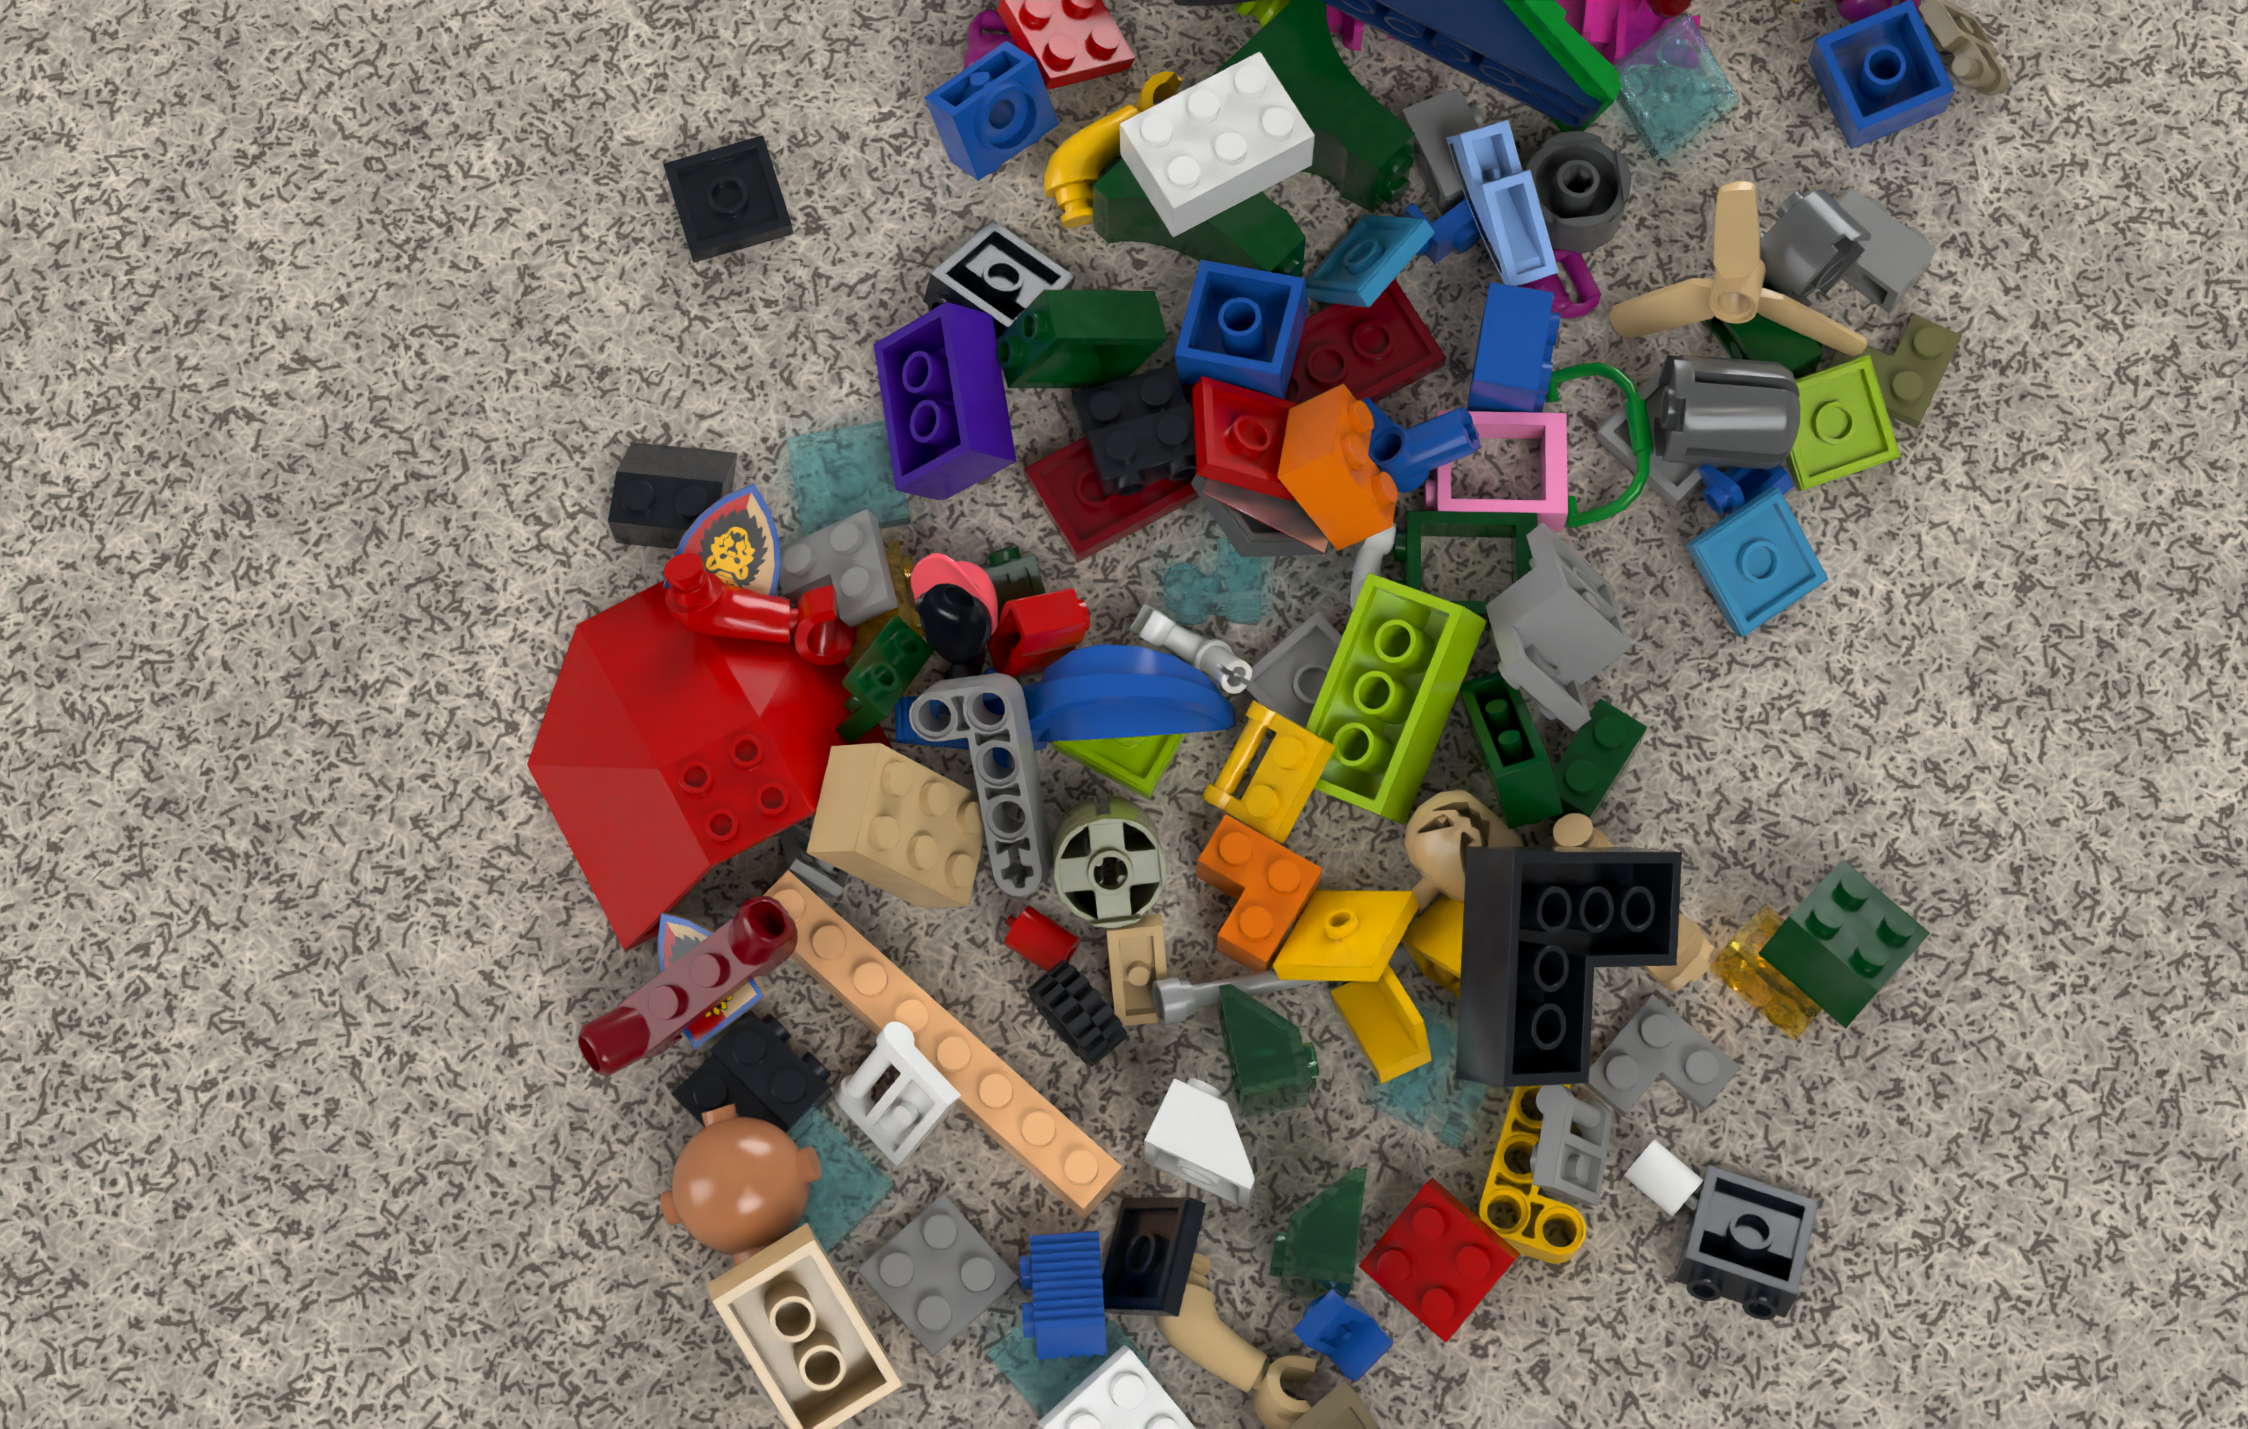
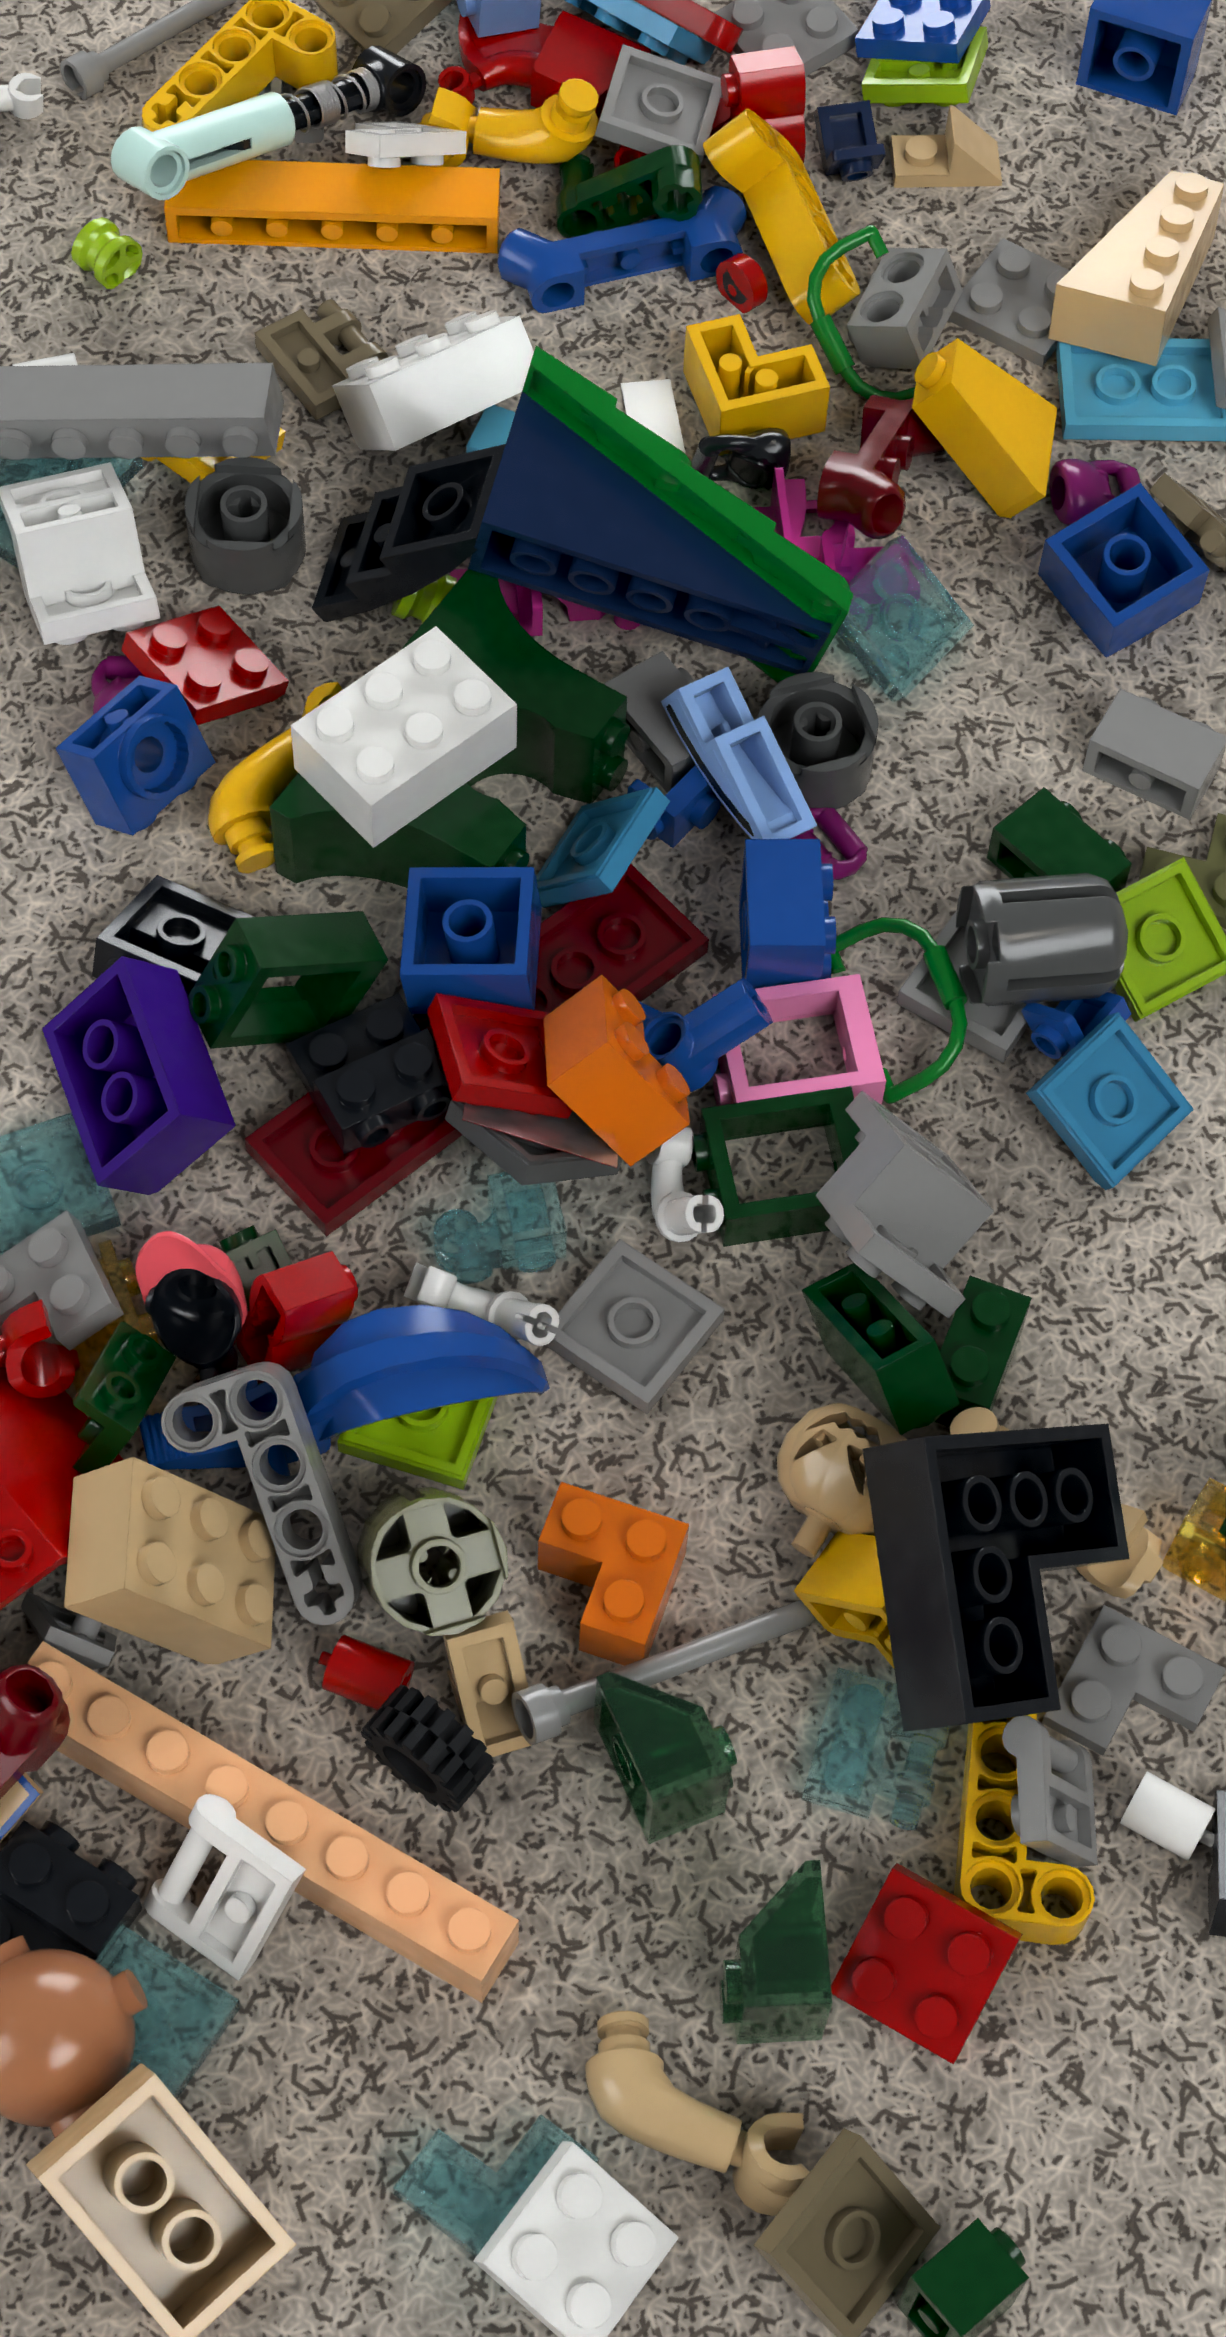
camera: 15 degrees left, 10 degrees down
light grey plate [857,1193,1019,1358] -> none
blue brick [1020,1230,1107,1360] -> none
black plate [1102,1197,1206,1317] -> none
white slope [1144,1078,1255,1210] -> none
yellow plate [1201,700,1336,844] -> none
yellow plate [1273,890,1419,982] -> none
blue bracket [1292,1288,1393,1382] -> none
lime slope [1305,572,1487,825] -> none
yellow panel [1330,964,1432,1084] -> none
tan piece [1609,180,1868,356] -> none
dark grey brick [1760,189,1871,307] -> none

